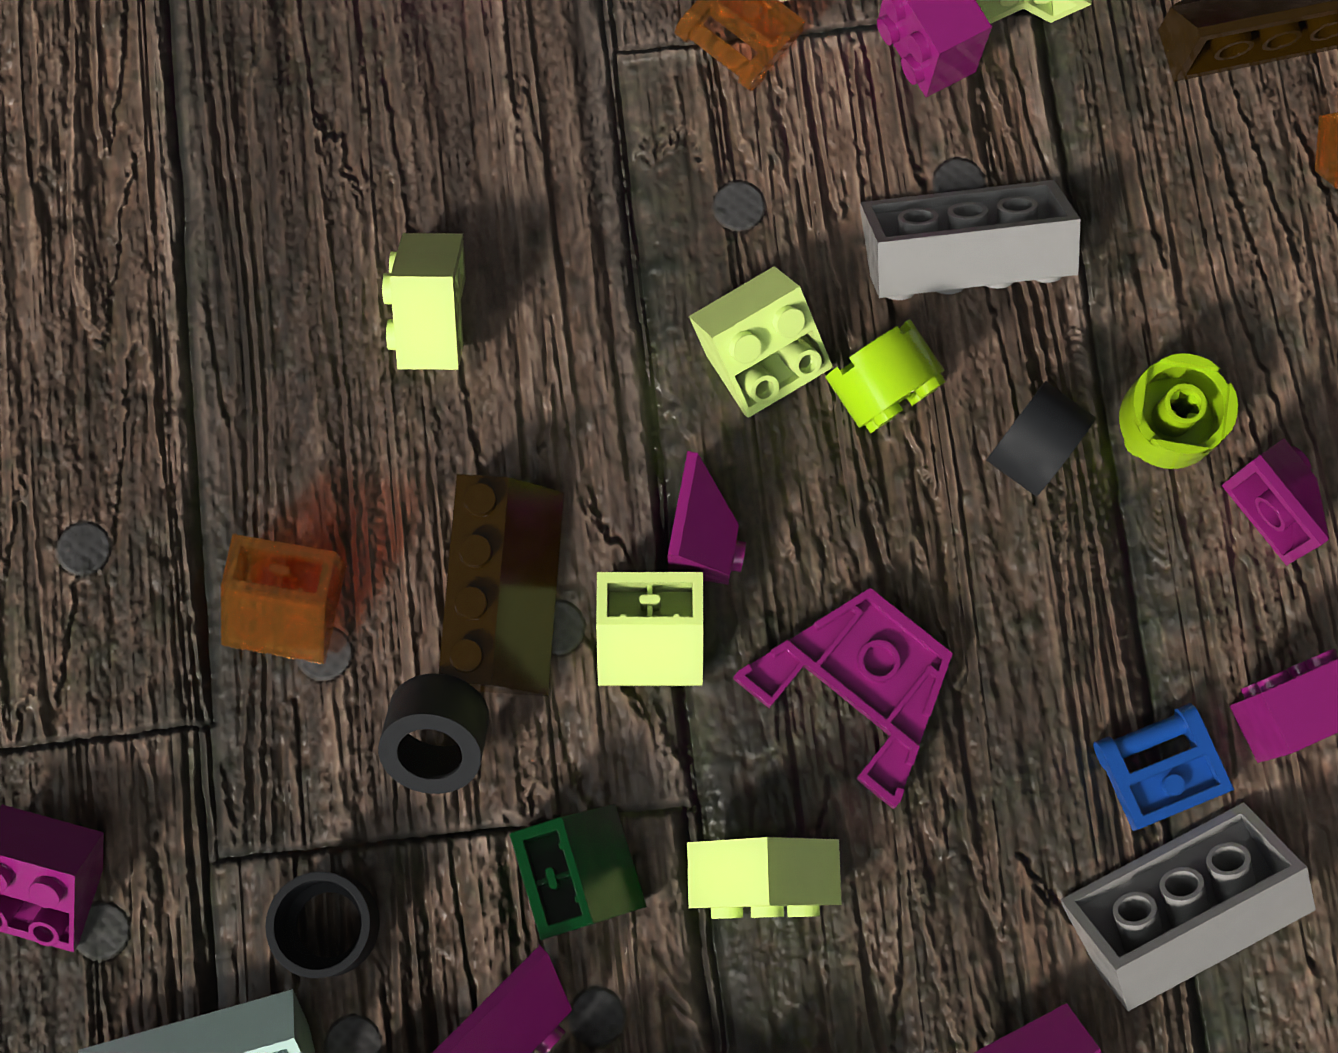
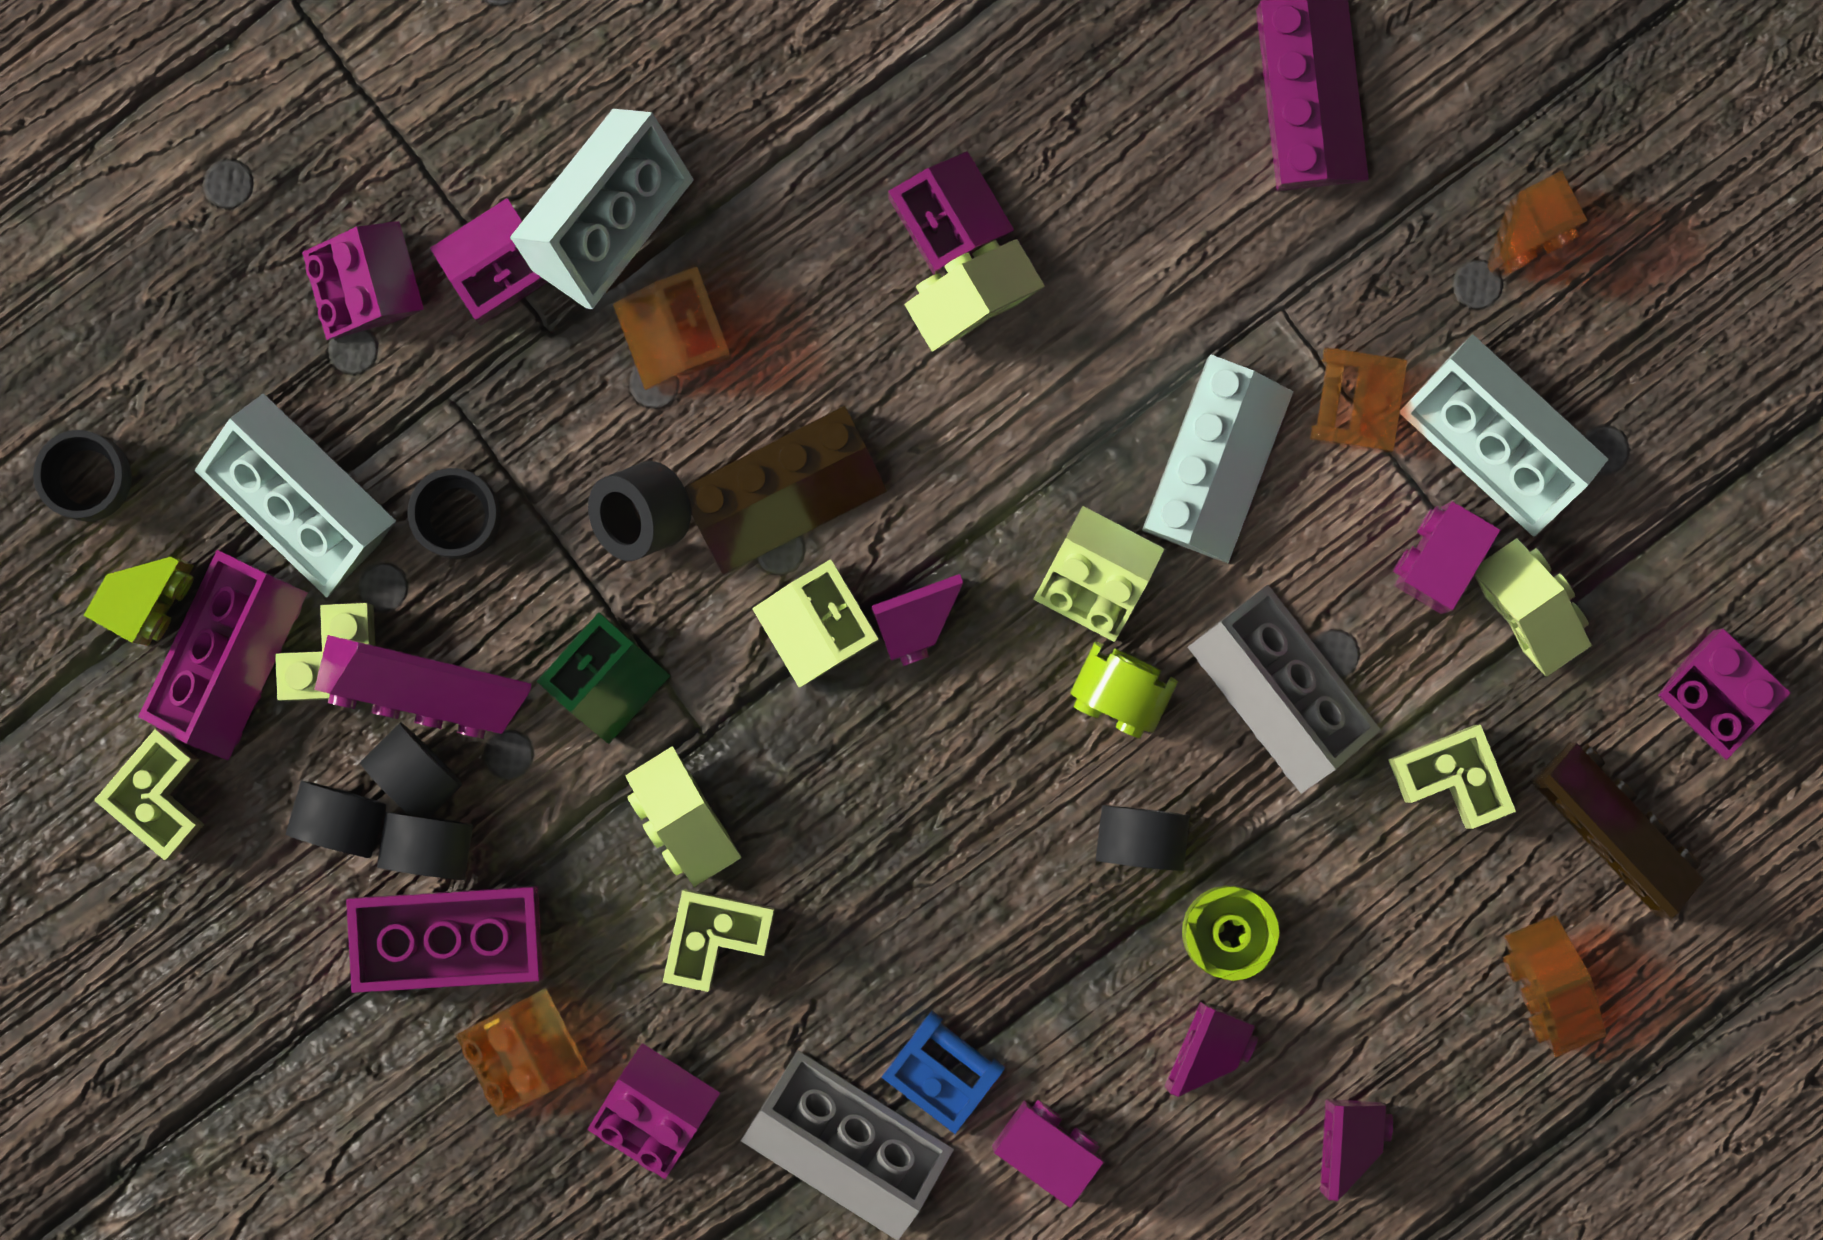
camera: 55 degrees right, 10 degrees up
magenta wing [733,588,953,809] -> none
none -> magenta slope [430,198,548,326]
none -> light aqua slope [510,109,694,309]
none -> yellowish green brick [663,889,775,992]
none -> magenta slope [888,151,1014,275]
none -> light aqua slope [1142,354,1293,564]
none -> yellowish green brick [1388,725,1516,829]

